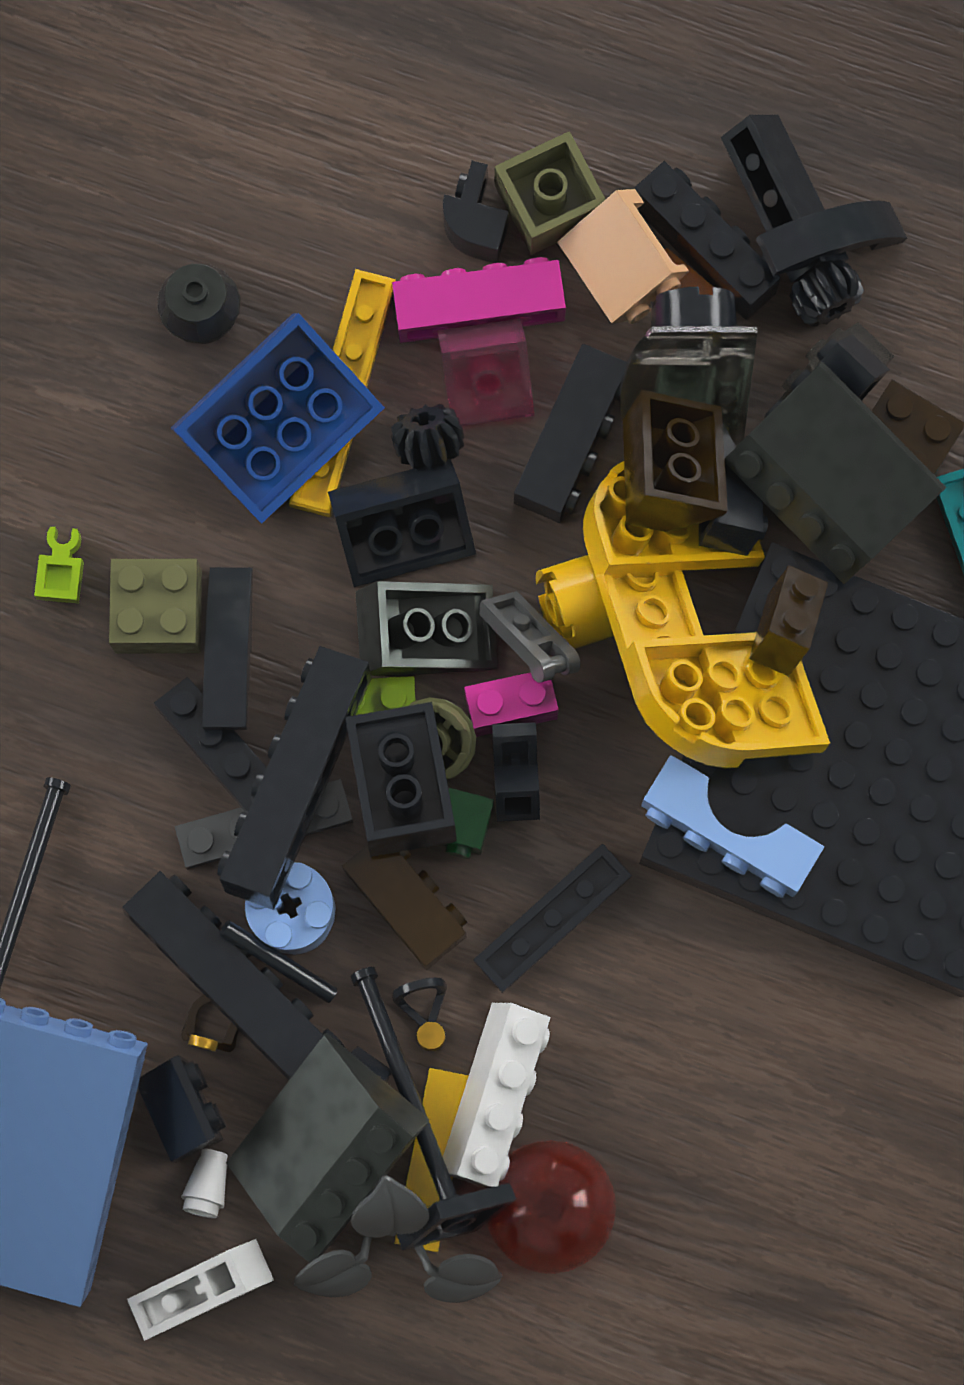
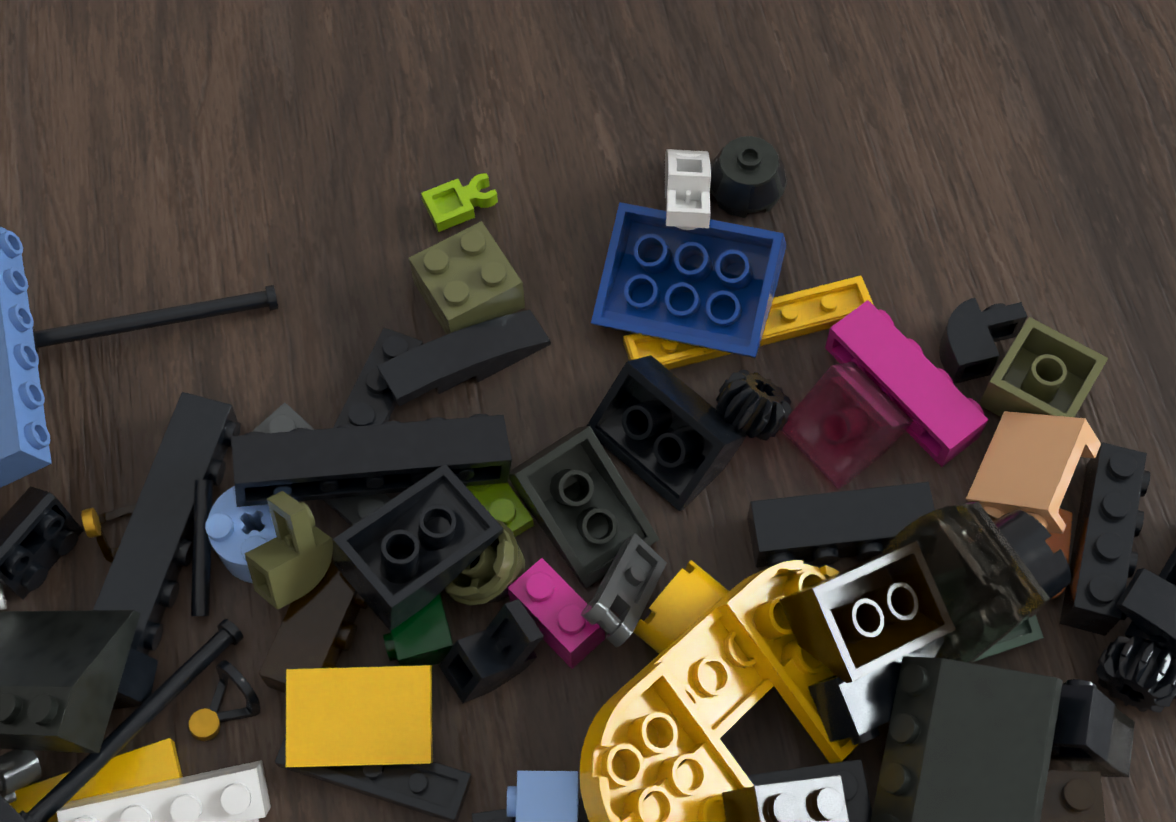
camera: 60 degrees right, 15 degrees down
none -> olive brick [245,491,333,610]
none -> yellow tile [286,665,433,767]
none -> white slope [665,149,711,230]

